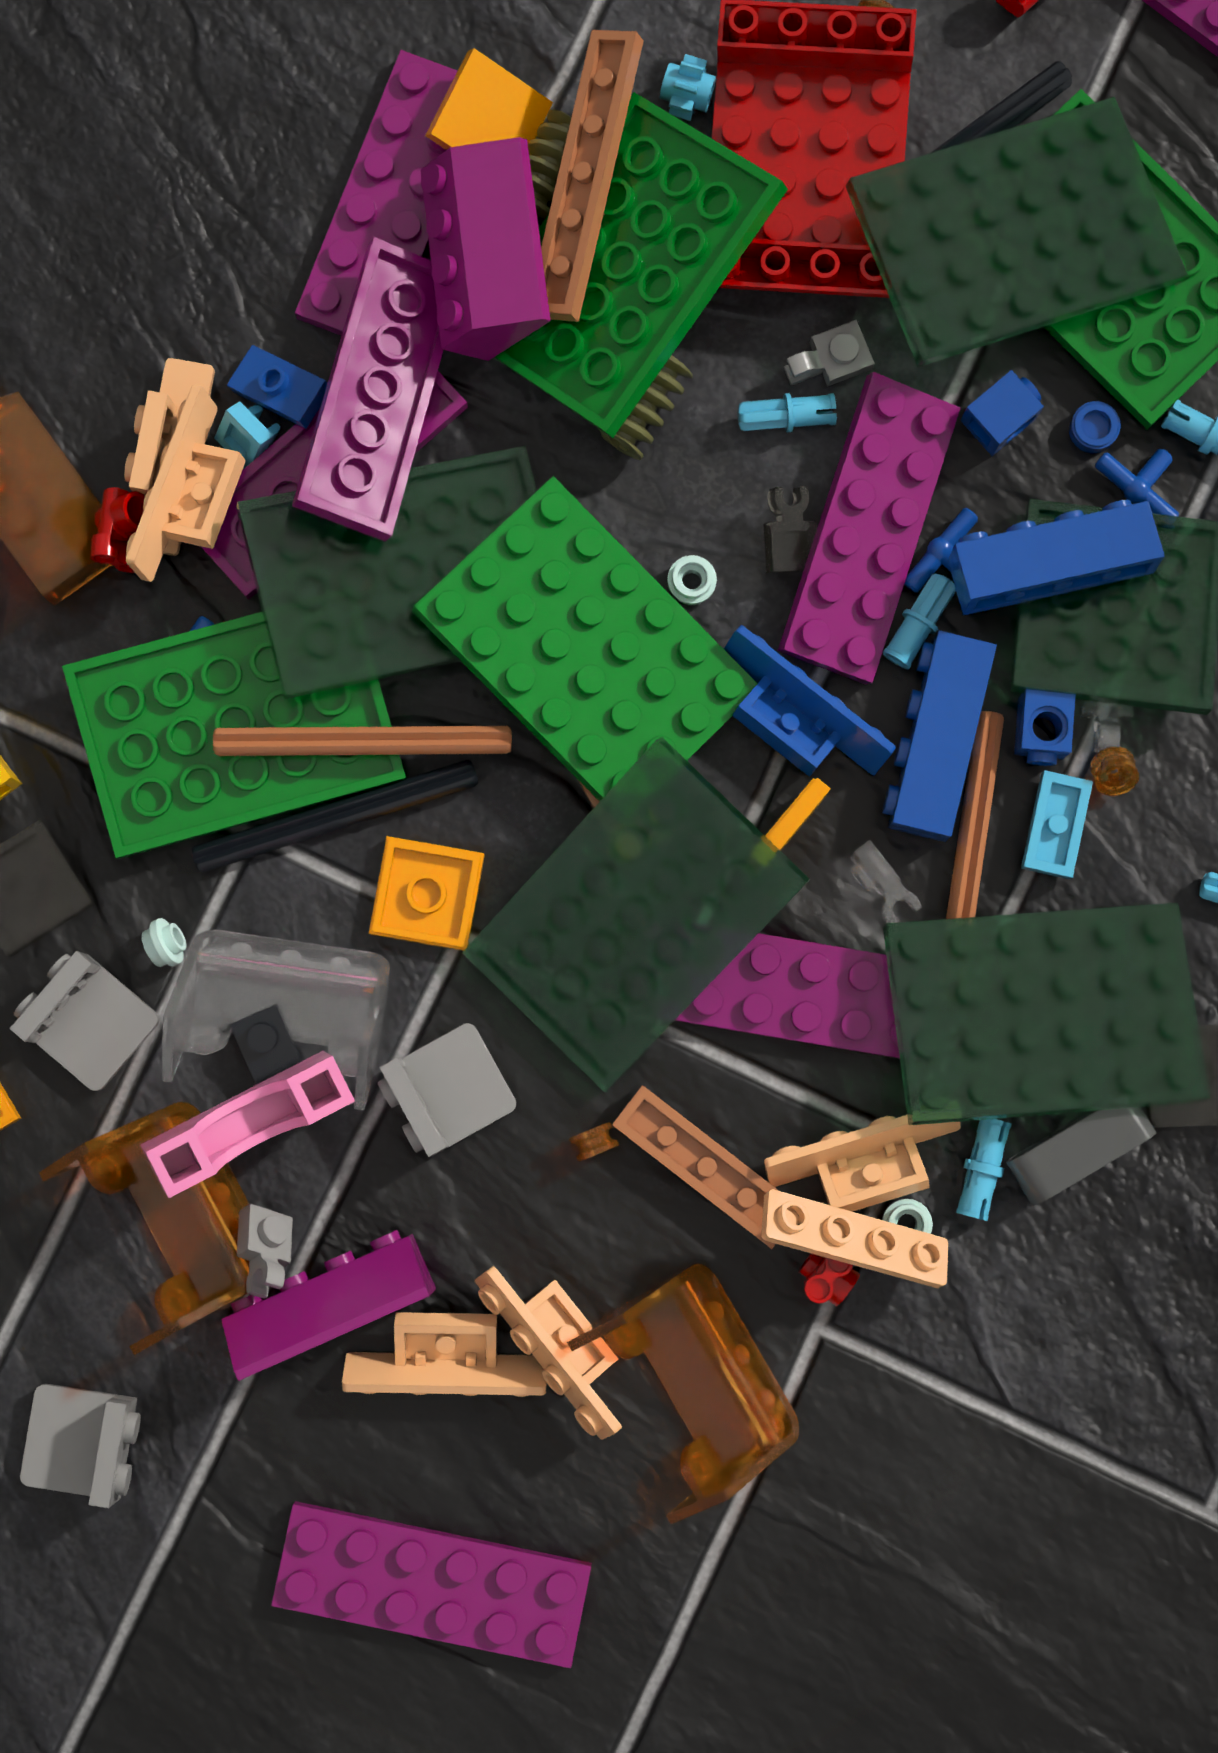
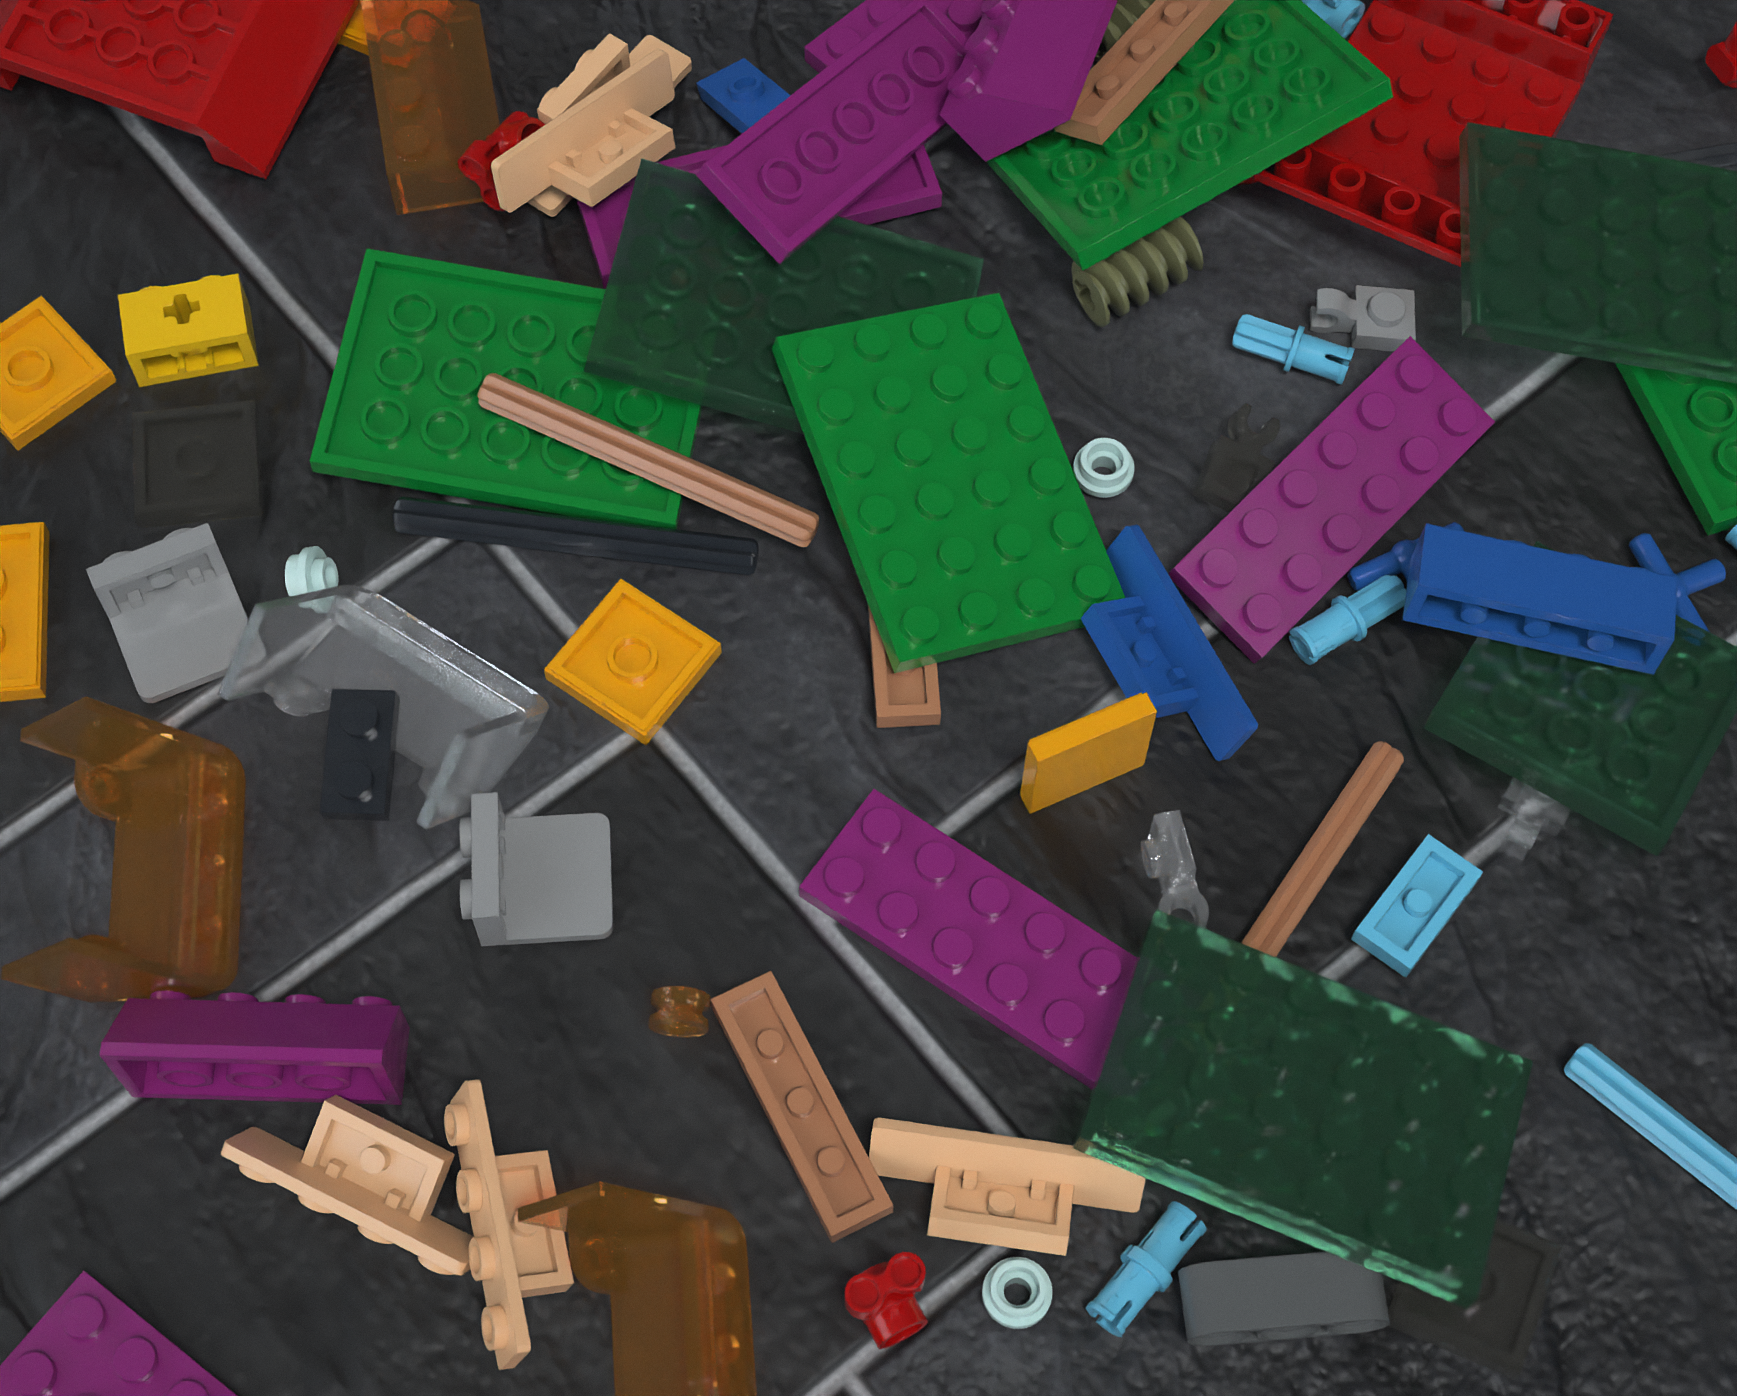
camera: 25 degrees right, 20 degrees down
bright pink arch [140,1051,355,1198] -> none
medium azure tile [214,401,280,469] -> none
light grey plate [237,1204,293,1299] -> none
clear green plate [462,737,810,1092] -> none
light nougat bracket [761,1189,948,1288] -> none
blue brick [882,630,997,842] -> none
blue brick [960,370,1044,456] -> none
blue brick [1014,689,1076,766] -> none
blue tile [1069,401,1121,453] -> none
clear orange bush [1090,747,1139,796] -> none

